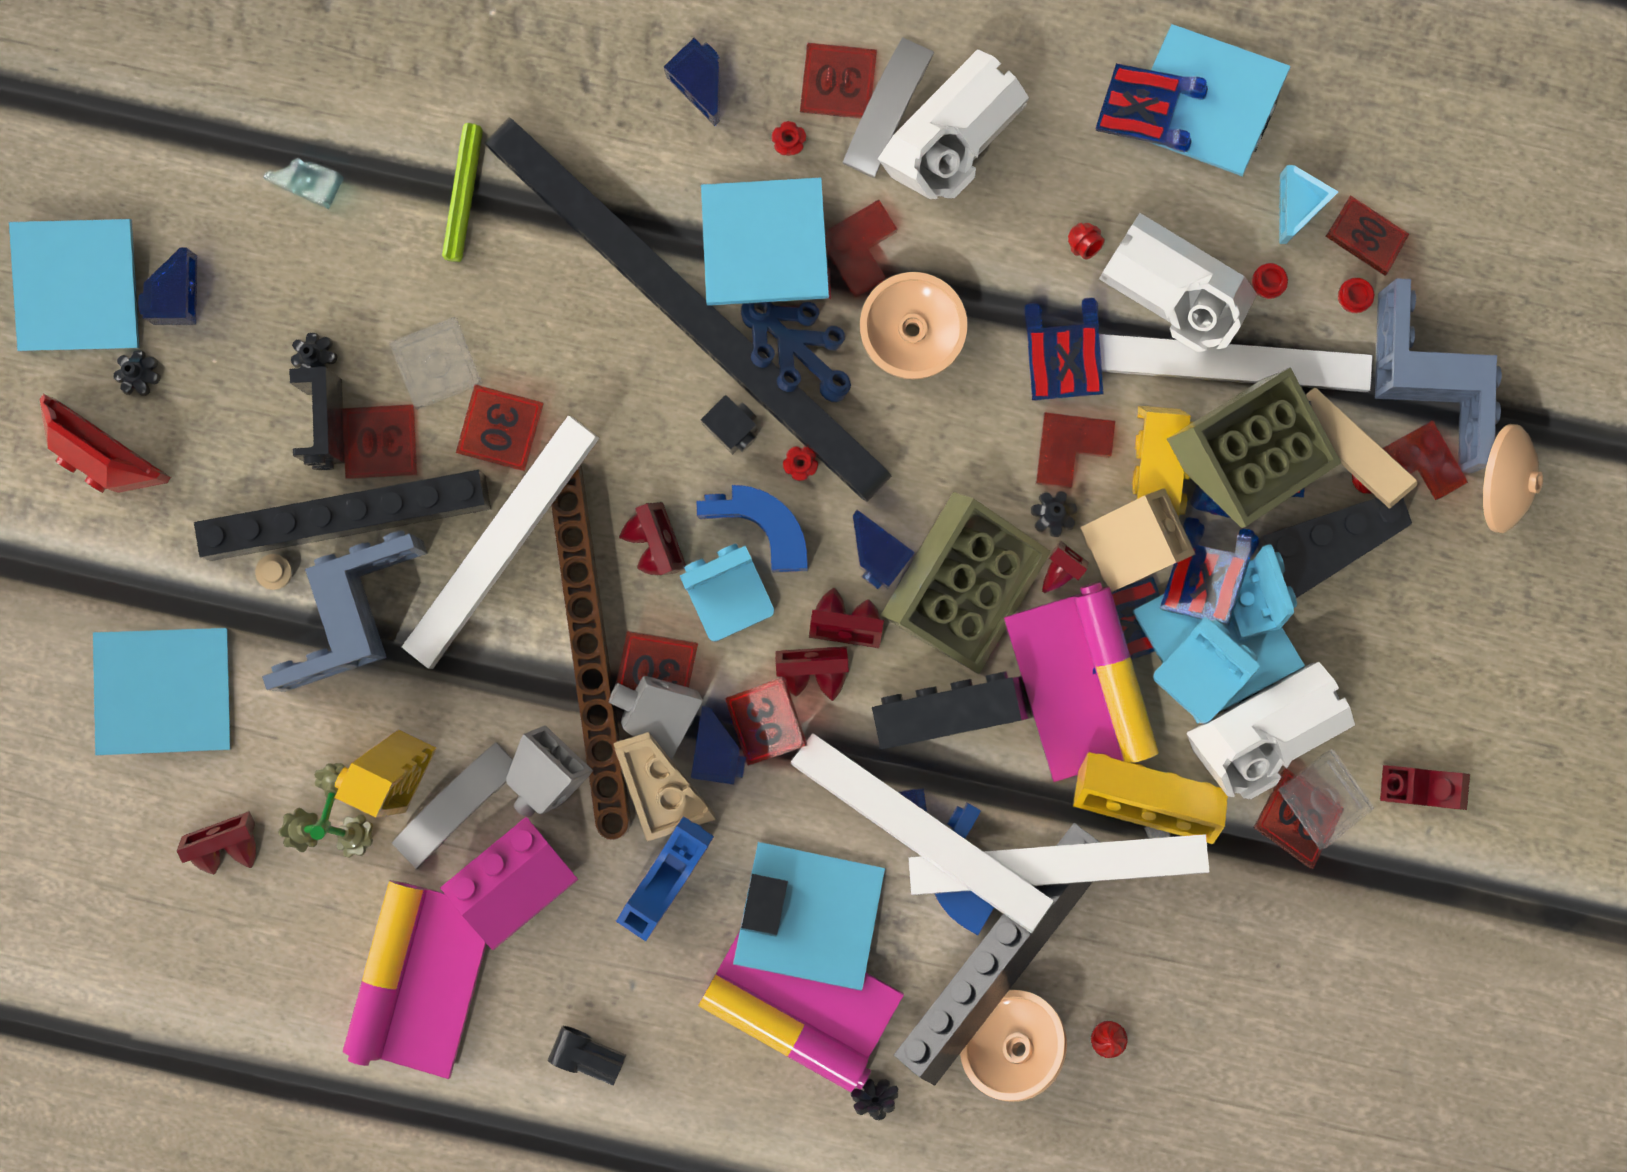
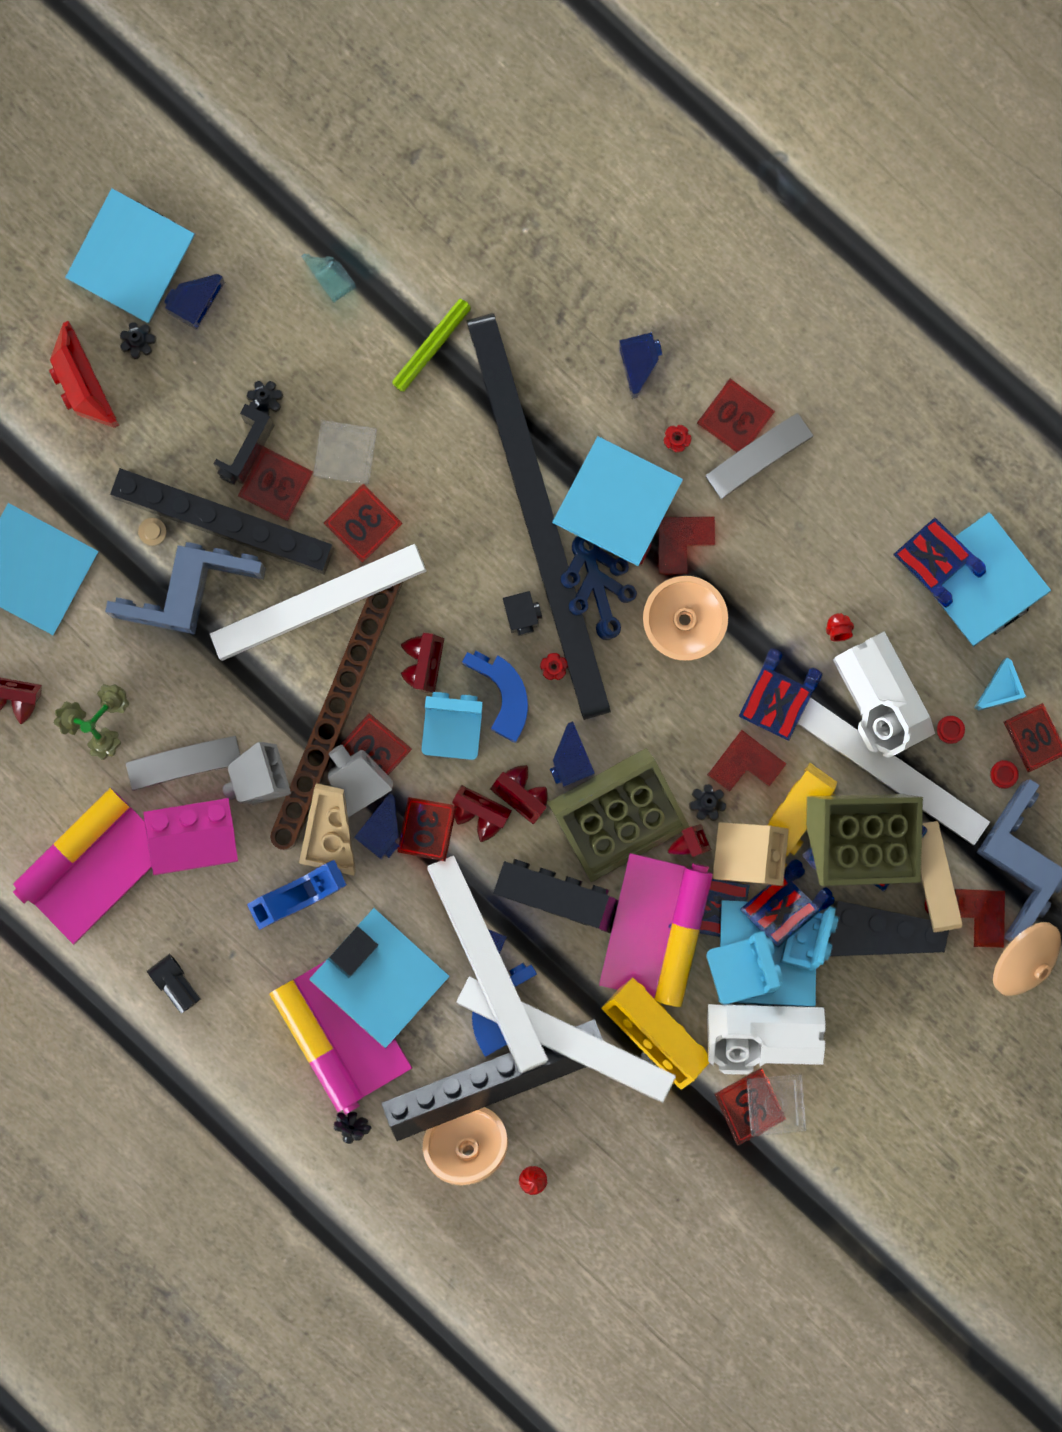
camera: 25 degrees right, 0 degrees up
yellow wedge [334,729,437,818] -> none
white brick [878,49,1029,199] -> none
dark red slope [1380,765,1470,810] -> none

